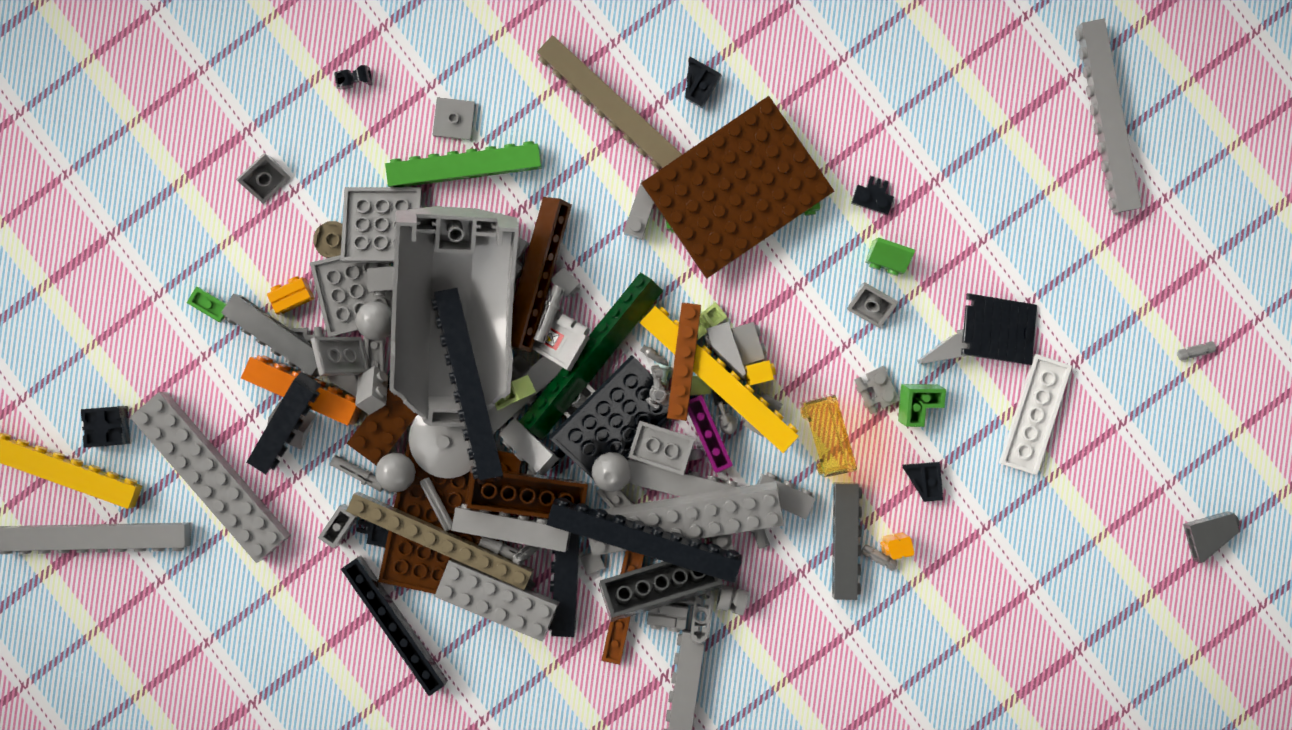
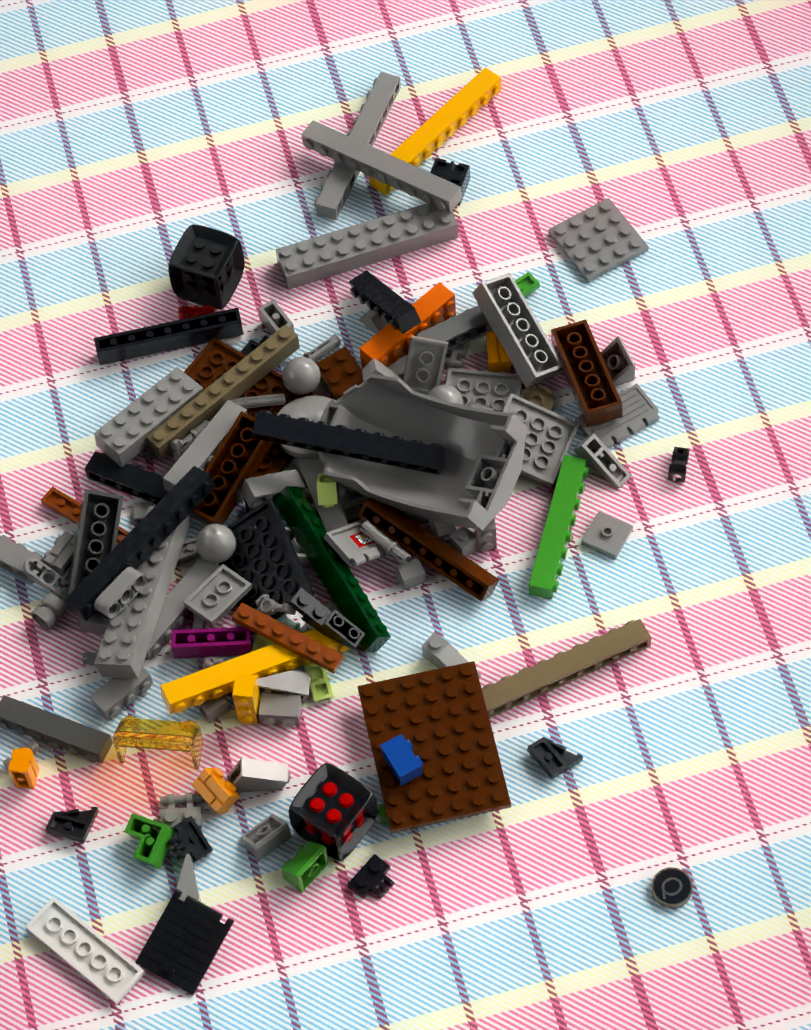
camera: 110 degrees right, 30 degrees down
none -> light grey beam [94,567,147,618]
none -> black hinge [167,816,213,862]
none -> black piece [168,224,245,309]
none -> clear red plate [178,305,216,320]
none -> light orange brick [192,768,240,814]
none -> slope [229,757,290,792]
none -> black slope [288,588,365,649]
none -> black piece [288,763,378,861]
none -> light grey brick [301,120,462,213]
none -> blue brick [380,734,424,786]
none -> light grey brick [472,273,564,387]
none -> light grey plate [548,198,649,283]
none -> reddish brown brick [551,319,623,427]
none -> light grey slope [573,433,632,488]
none -> light grey hinge [575,384,660,448]

